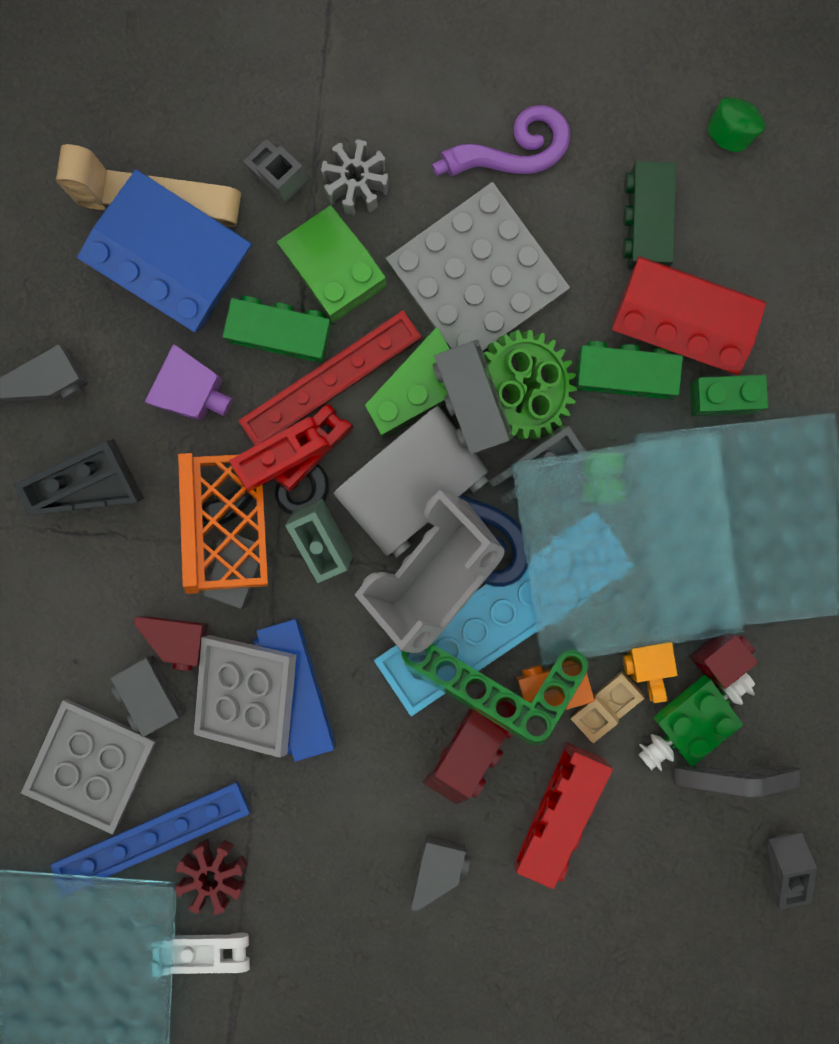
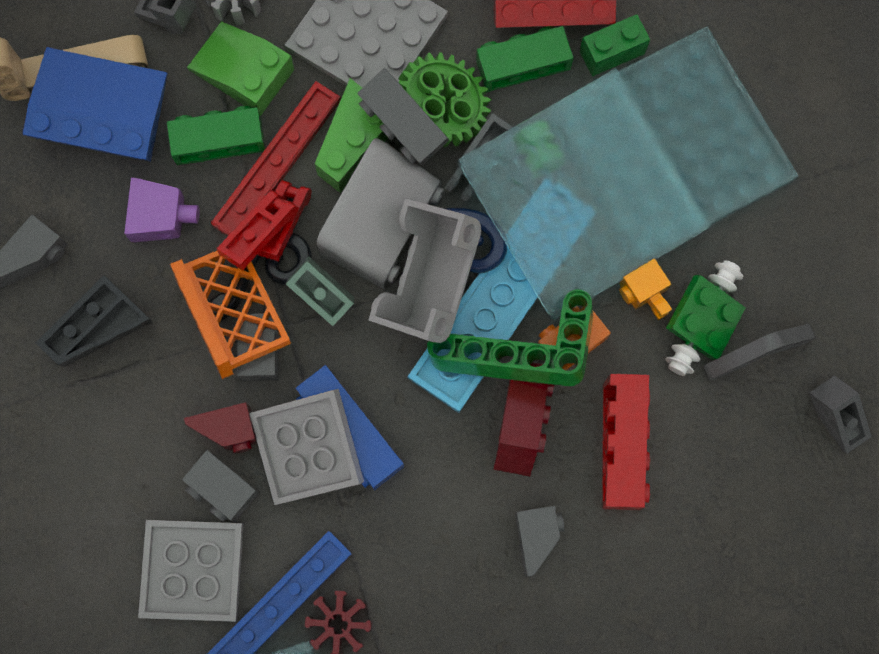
camera: 25 degrees left, 10 degrees down
tan slope [571,670,645,743] -> none
dark red brick [689,631,759,689] -> none

